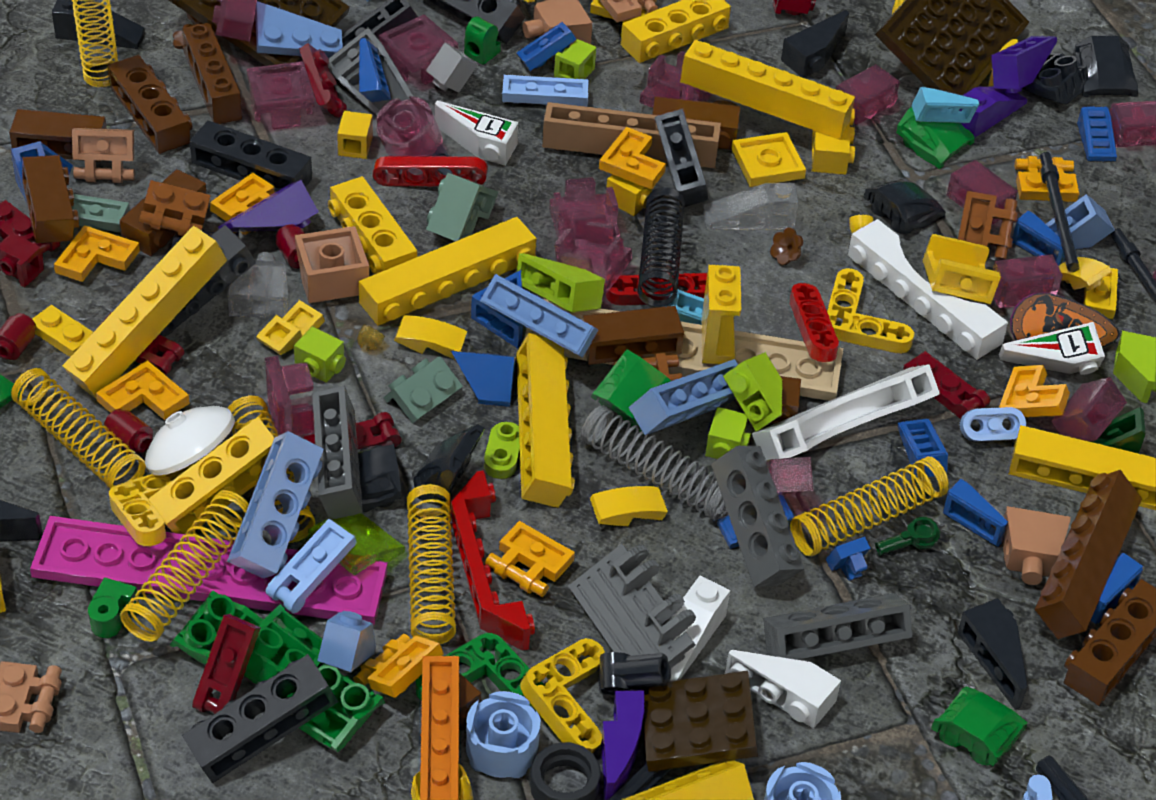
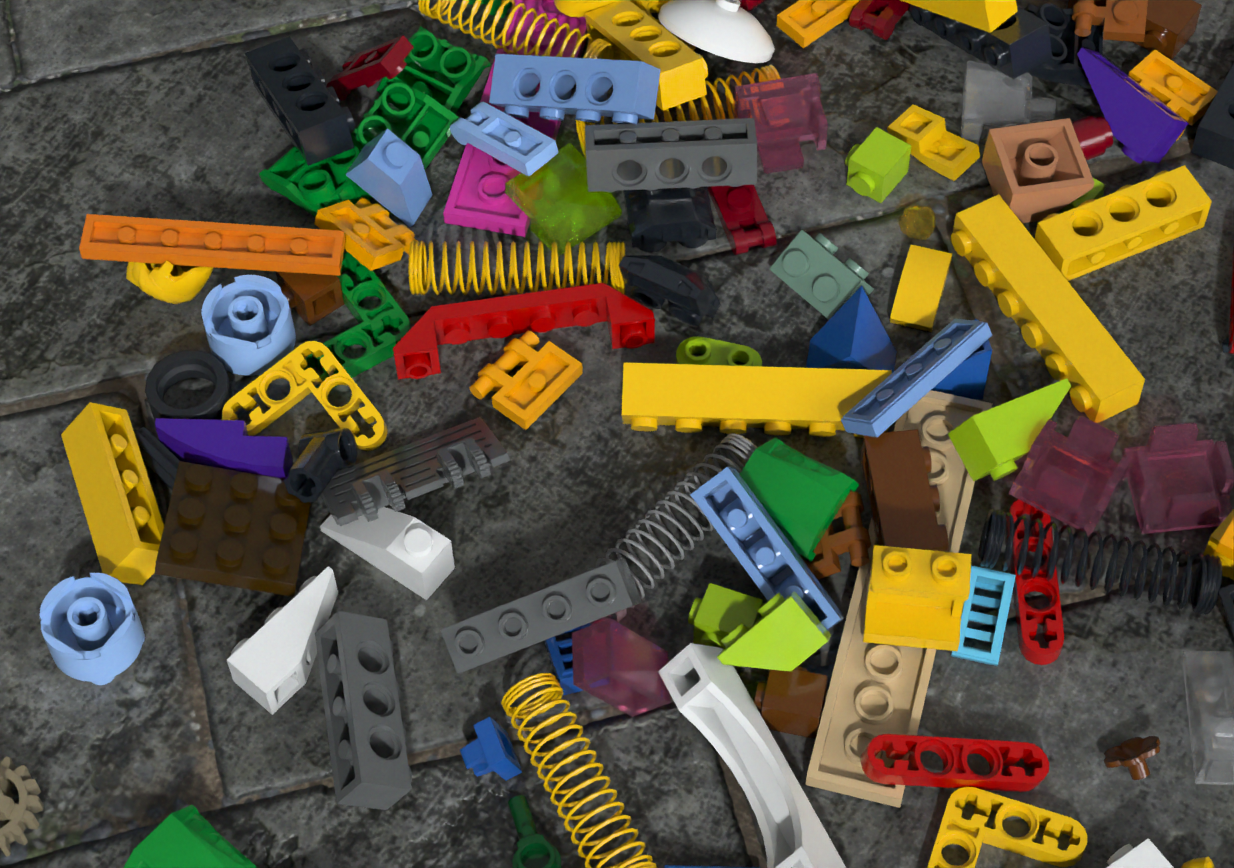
camera: 100 degrees right, 10 degrees up
sand green brick [426,173,499,241] -> none
yellow slope [590,486,668,527] -> none

